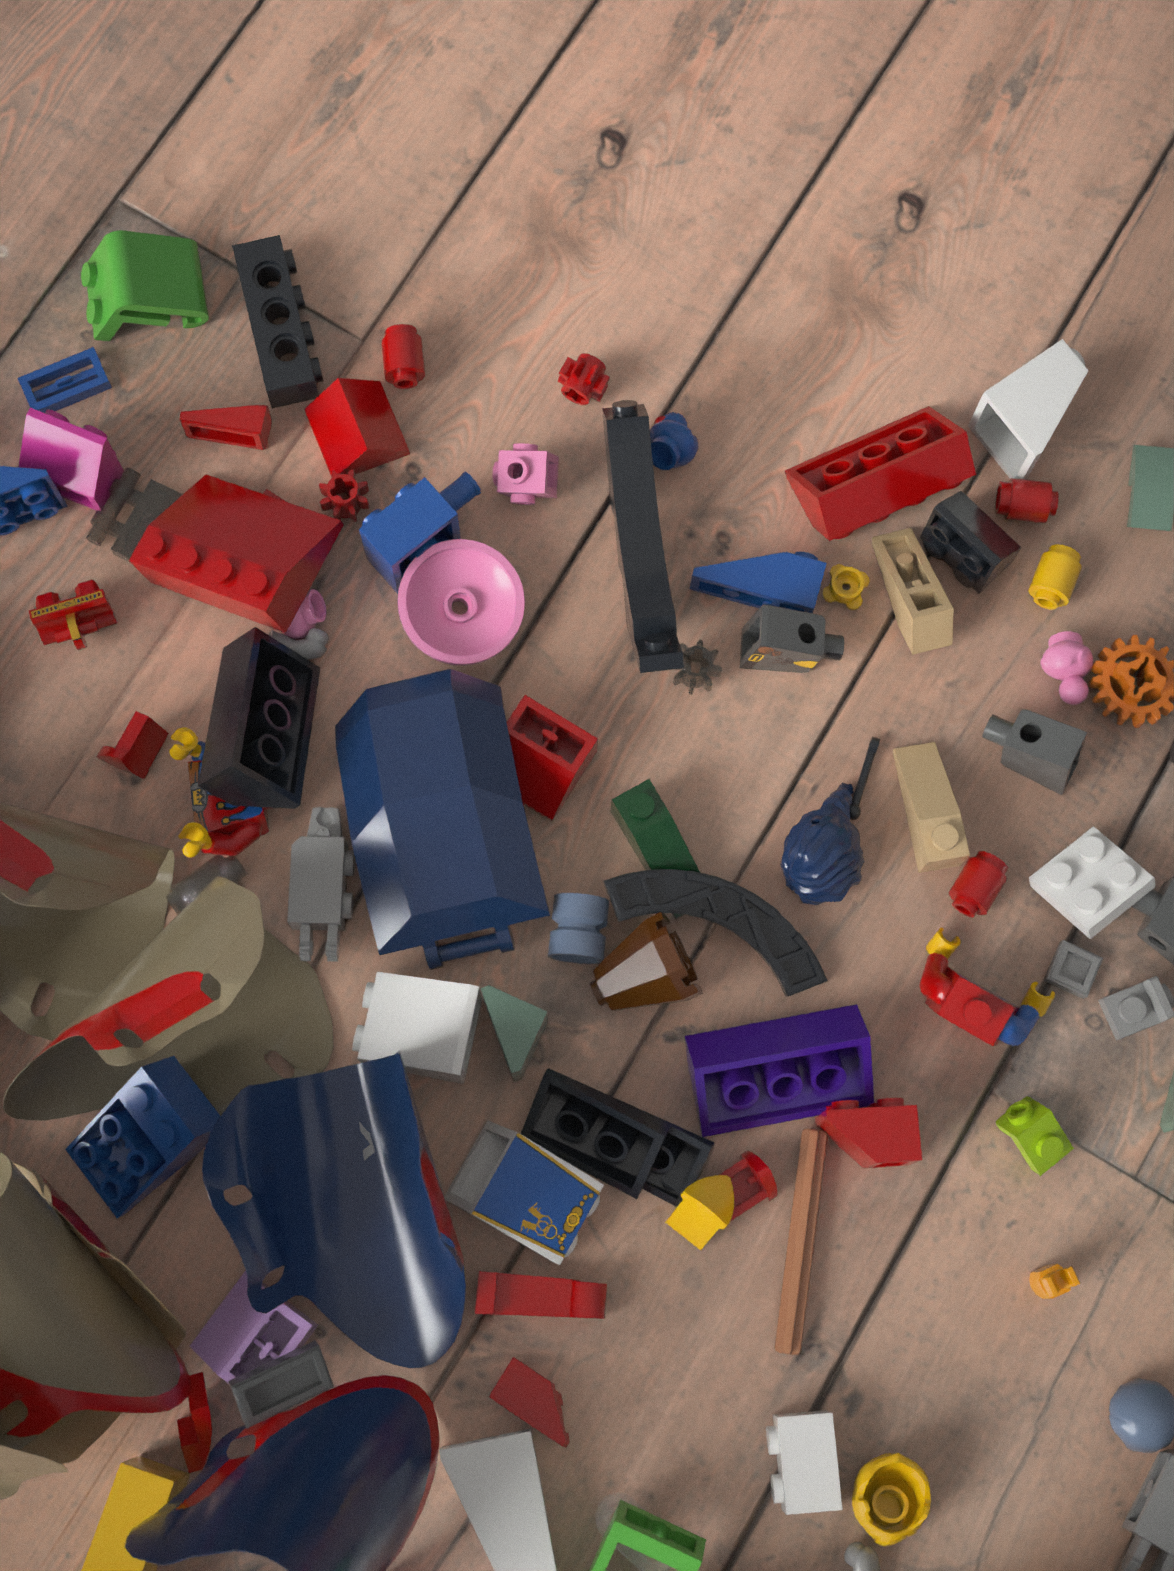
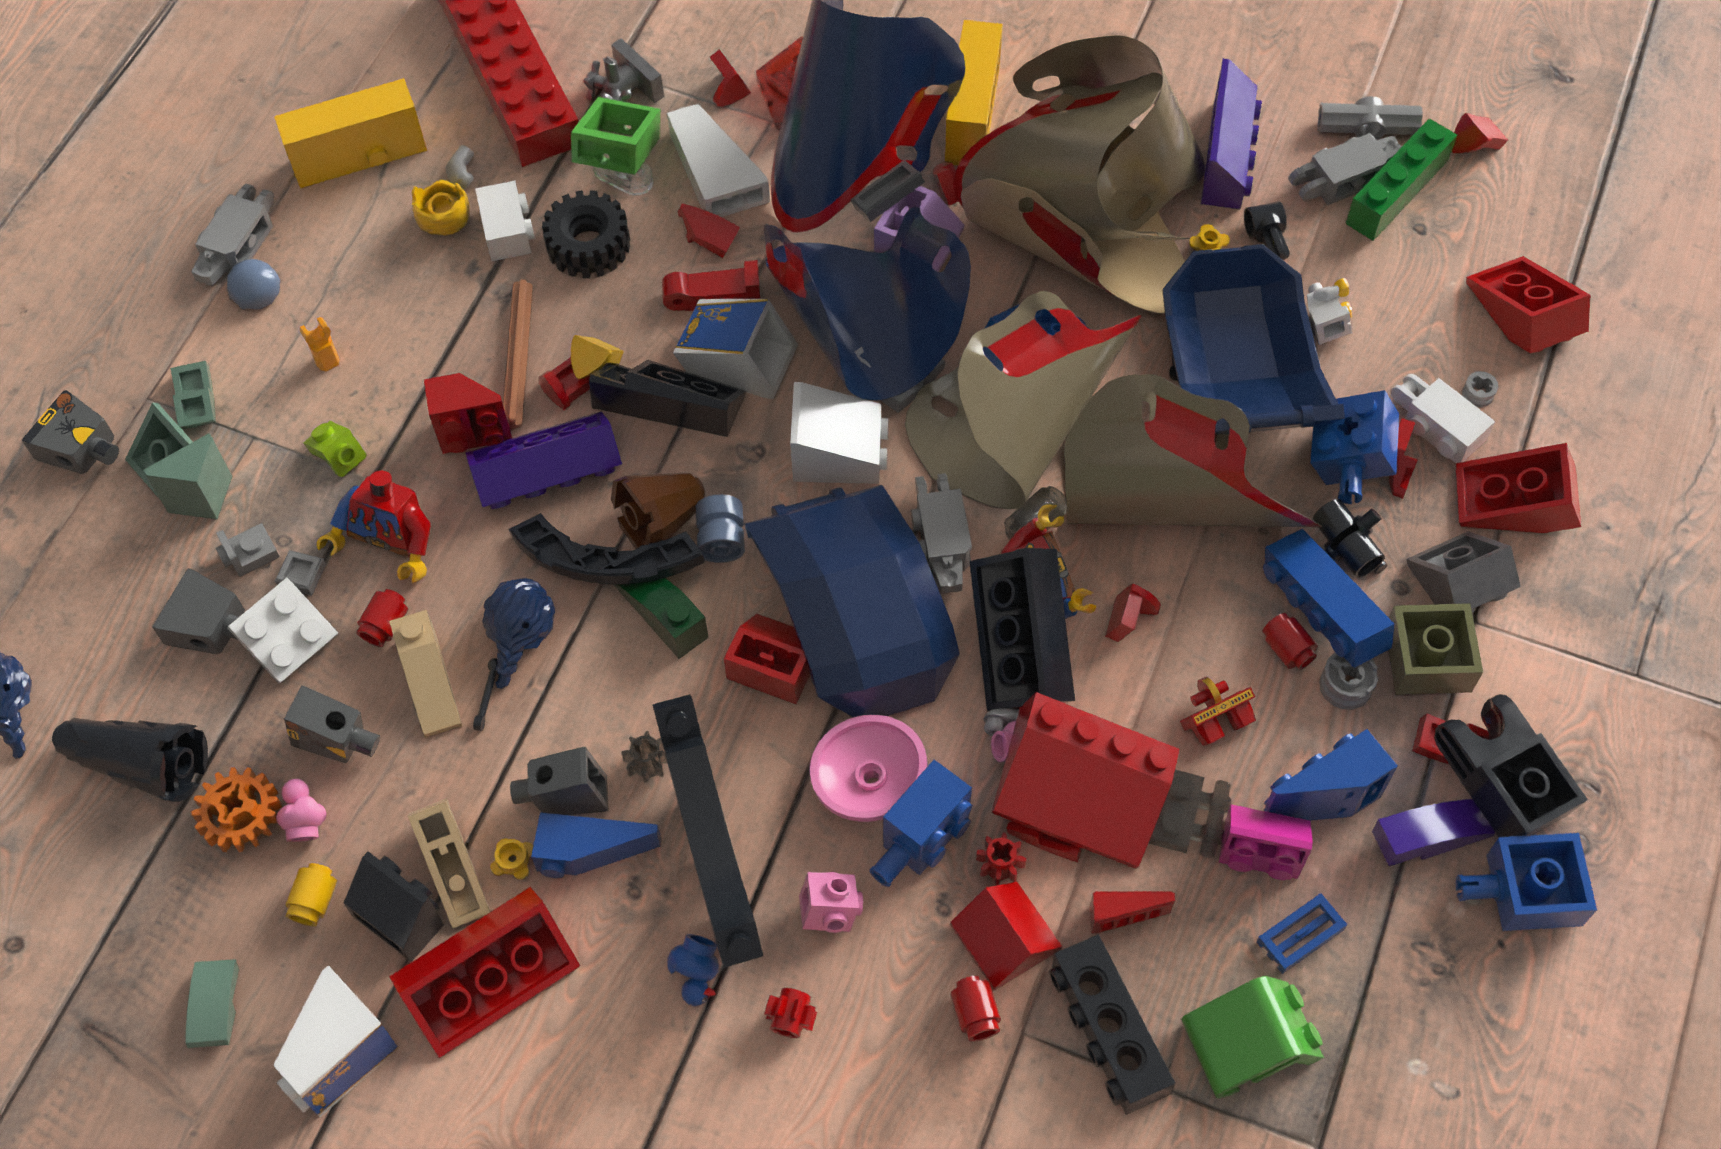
camera: 175 degrees right, 15 degrees down
sand green slope [481,985,548,1082] -> none
red brick [995,478,1059,523] -> none
none -> black tyre [542,190,630,278]

